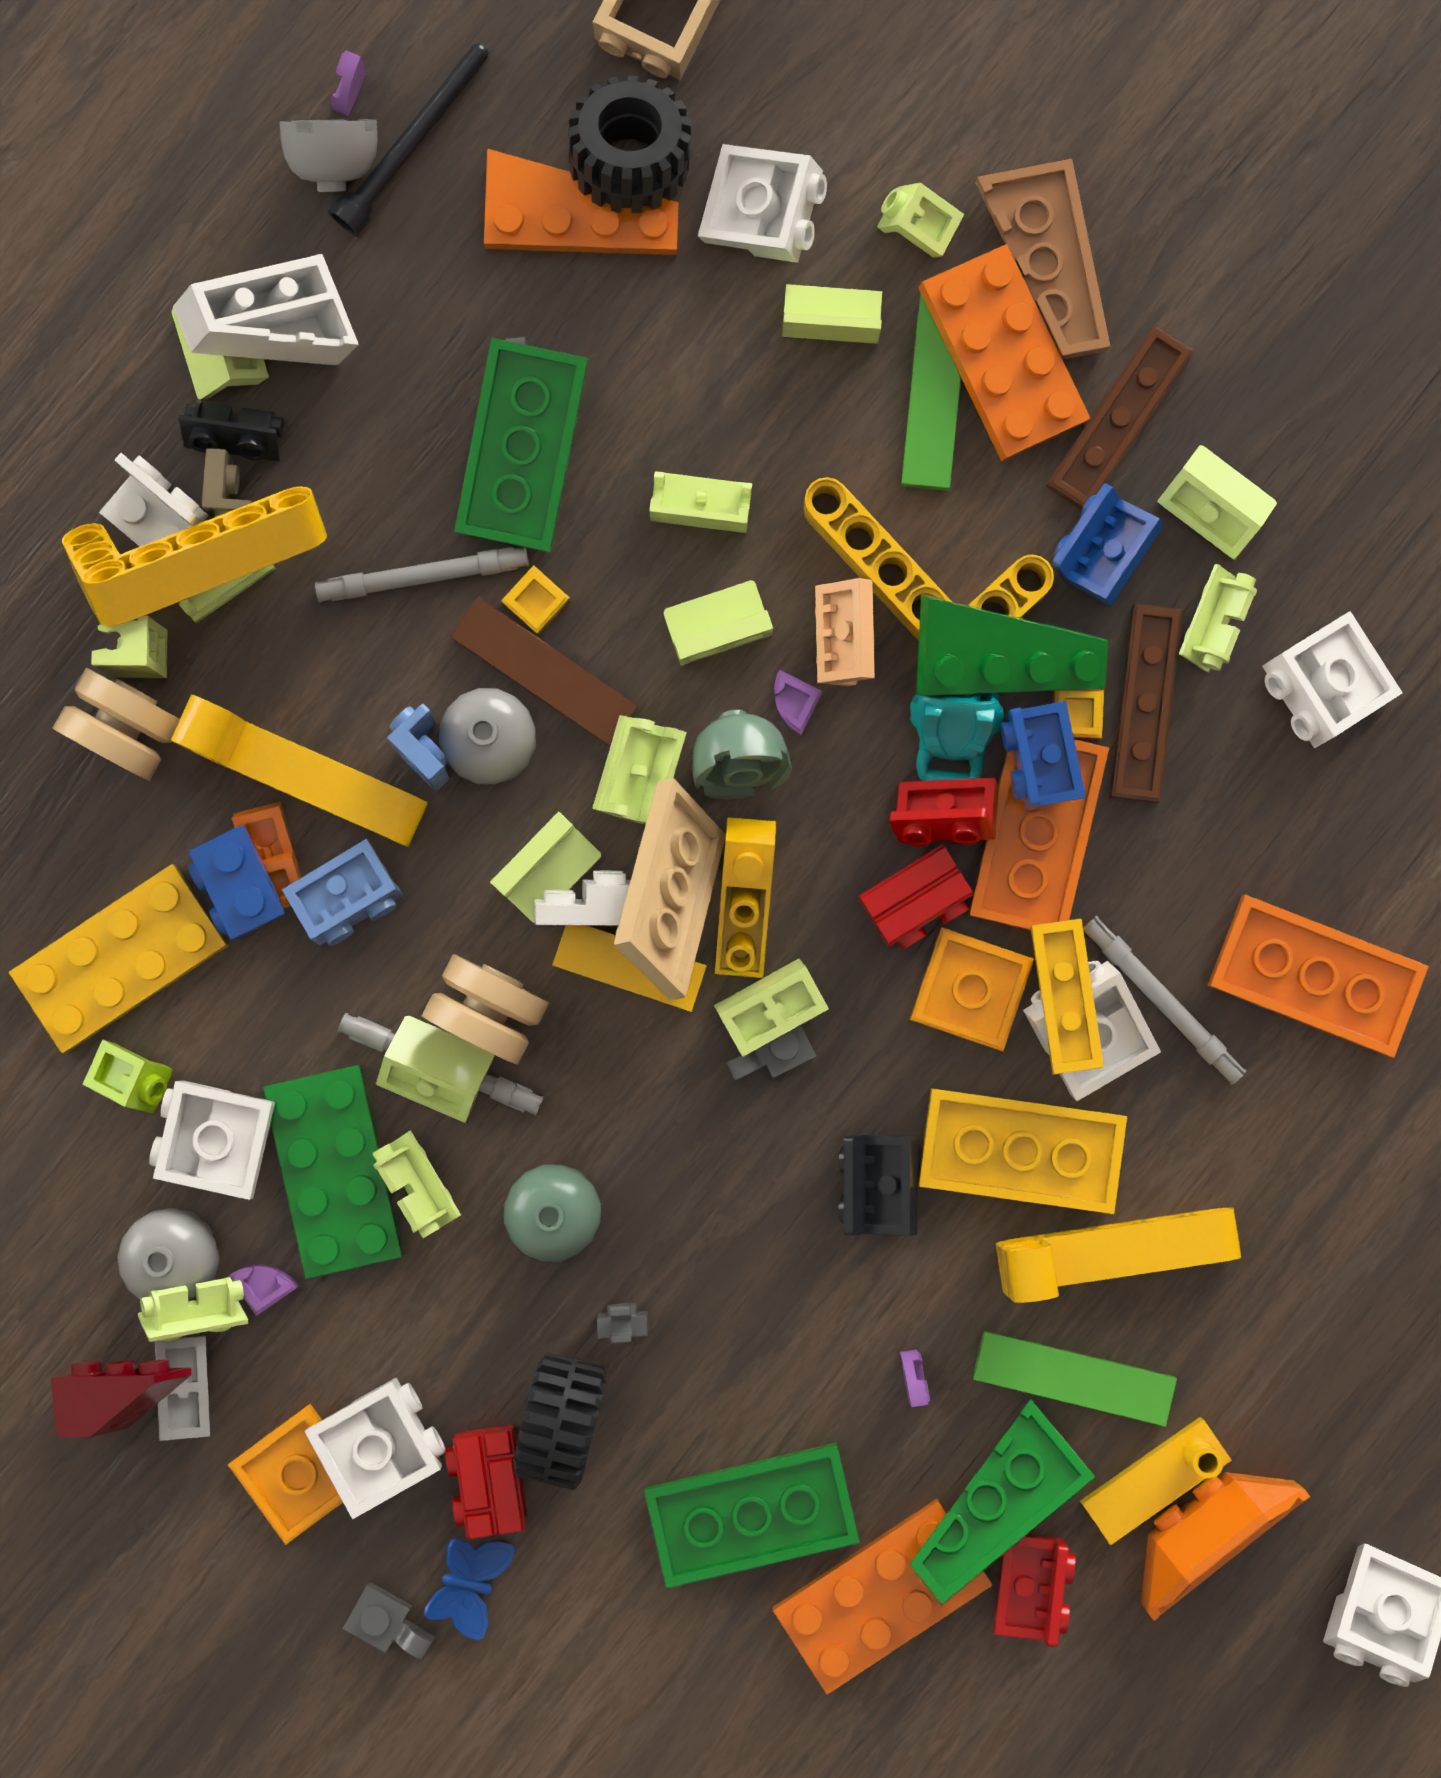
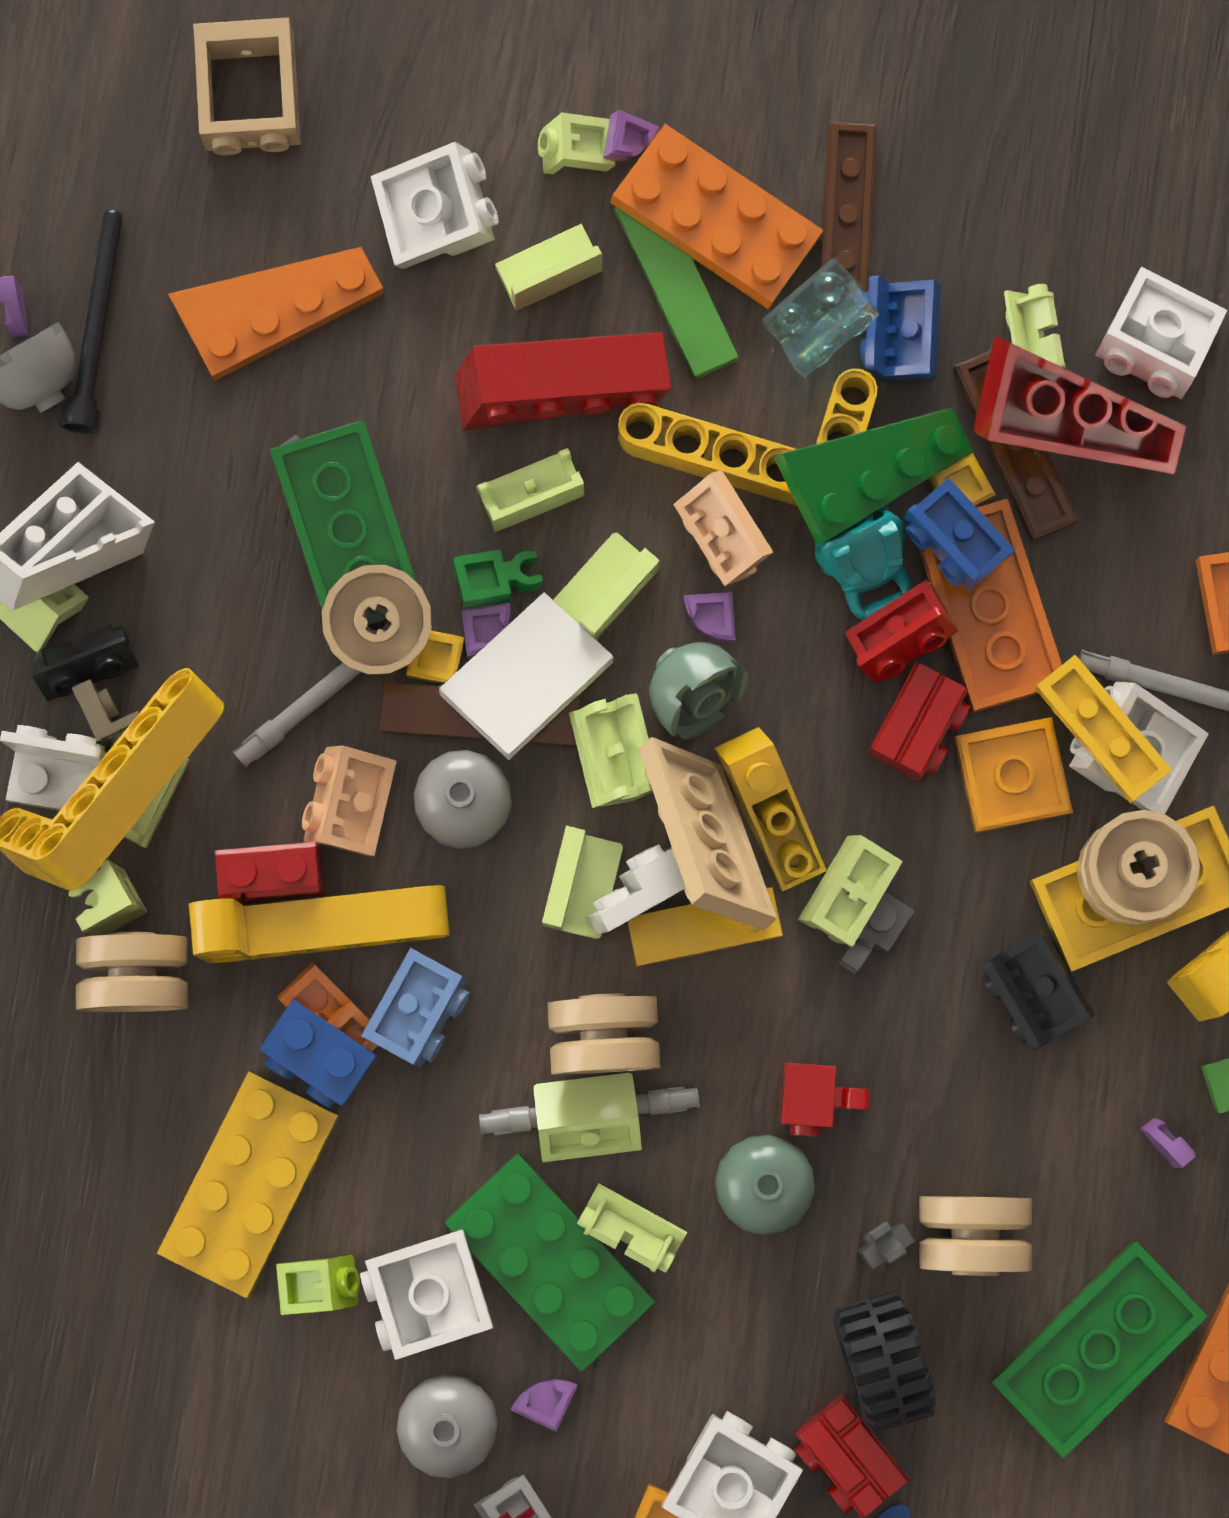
camera: 30 degrees left, 5 degrees down
yellowish green hinge [138,1277,248,1342] -> none
medium blue bracket [387,704,450,792] -> none
black tyre [568,76,691,213] -> none
medium nougat wing [975,159,1110,360] -> none
yellowish green panel [1157,445,1277,560] -> none
none -> red brick [215,842,324,904]
none -> light nougat bracket [302,745,397,856]
none -> tan wheel [322,565,432,675]
none -> white tile [439,592,614,760]
none -> green plate [451,549,543,609]
none -> red wedge [454,332,671,431]
none -> medium lavender tile [462,603,511,659]
none -> medium lavender tile [603,109,659,161]
none -> clear light blue bracket [762,259,879,378]
none -> red brick [779,1063,869,1137]
none -> tan wheel [919,1196,1032,1276]
none -> red wedge [973,336,1186,474]
none -> tan wheel [1077,810,1200,927]

